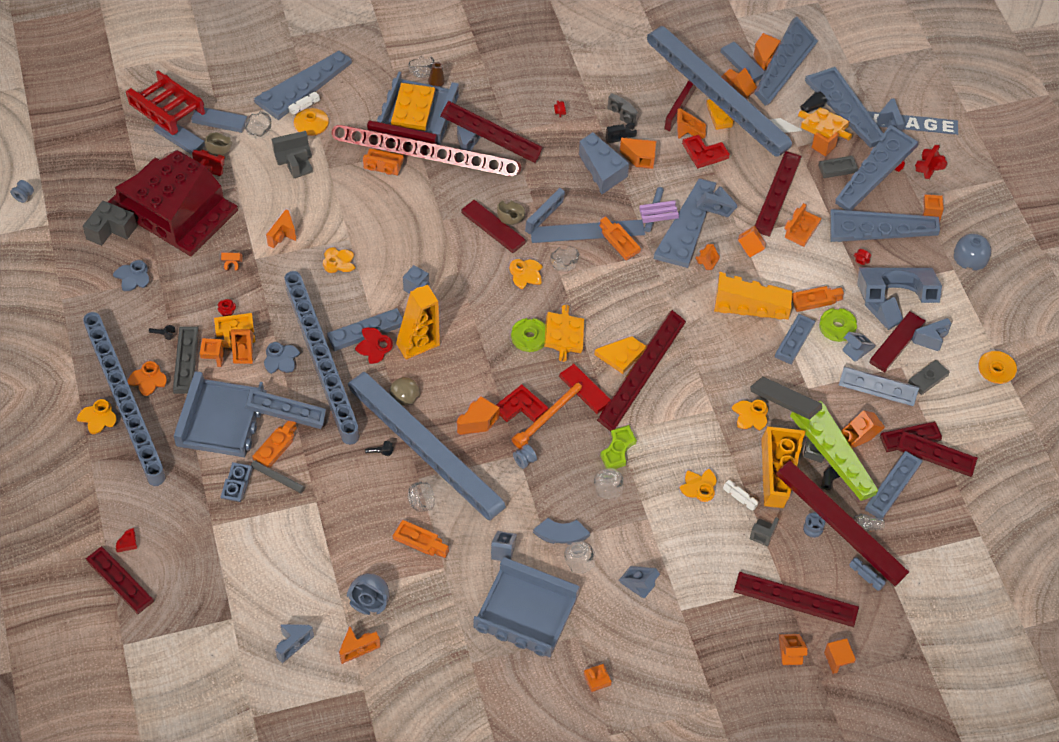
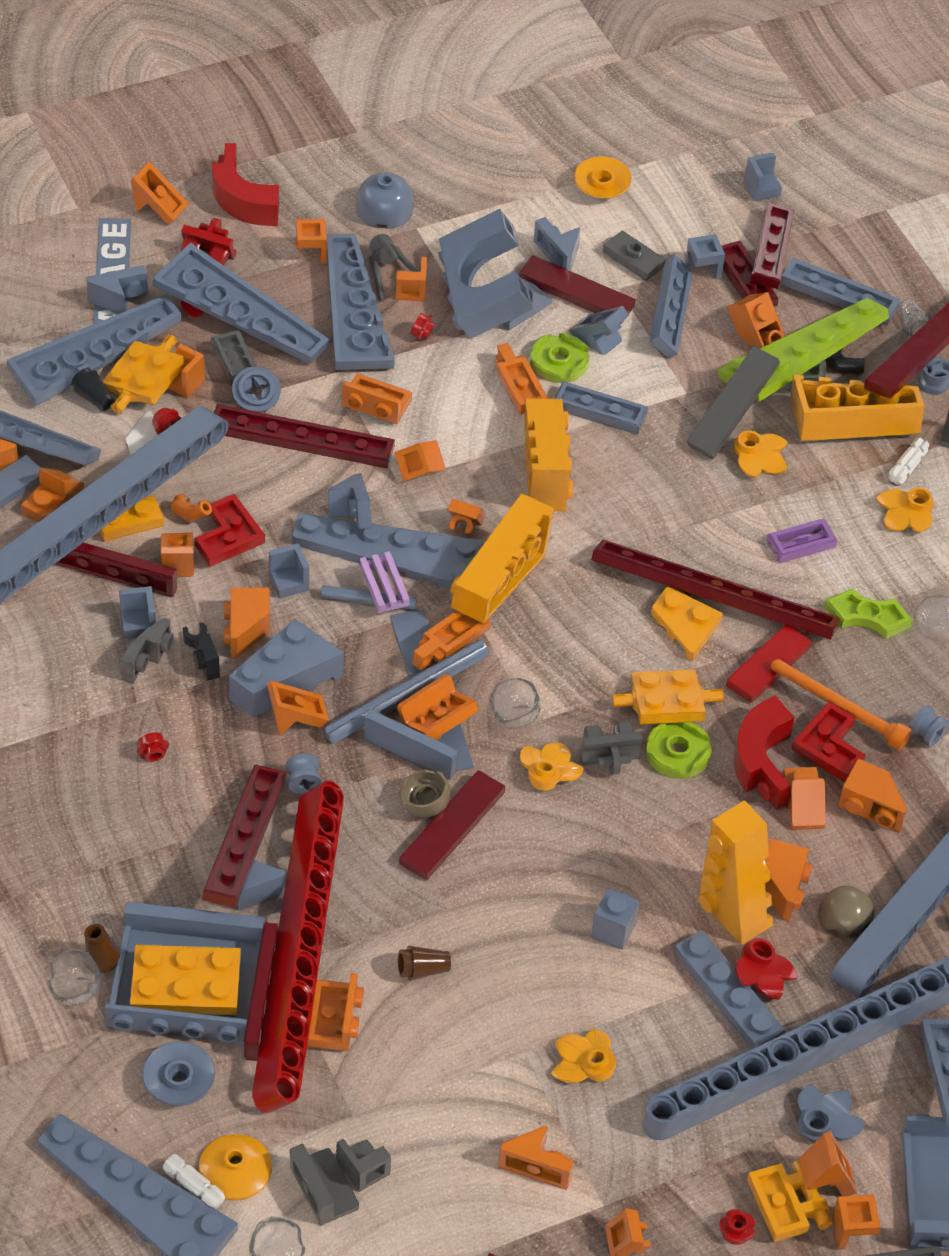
camera: 100 degrees left, 5 degrees down
none -> sand blue panel [119,586,156,639]
none -> orange slope [131,161,189,225]
none -> sand blue dish [143,1042,215,1106]
none -> red plate [152,408,181,435]
none -> orange arm [171,494,212,523]
none -> red arch [212,143,280,226]
none -> sand blue gear [232,367,281,413]
none -> orange slope [267,680,329,735]
none -> sand blue panel [269,543,309,599]
none -> sand blue wheel [286,753,322,795]
none -> sand blue axle [323,640,489,744]
none -> dark grey plant [369,234,419,301]
none -> orange panel [396,257,427,302]
none -> orange bracket [397,674,479,740]
none -> reddish brown cone [398,946,451,981]
none -> light orange wedge [450,493,554,624]
none -> dark grey hips [580,722,643,775]
none -> sand blue panel [685,234,725,279]
none -> red arch [734,695,795,810]
none -> sand blue panel [744,153,782,202]
none -> orange slope [764,838,813,922]
none -> medium lavender tile [767,518,837,563]
none -> orange slope [783,767,825,830]

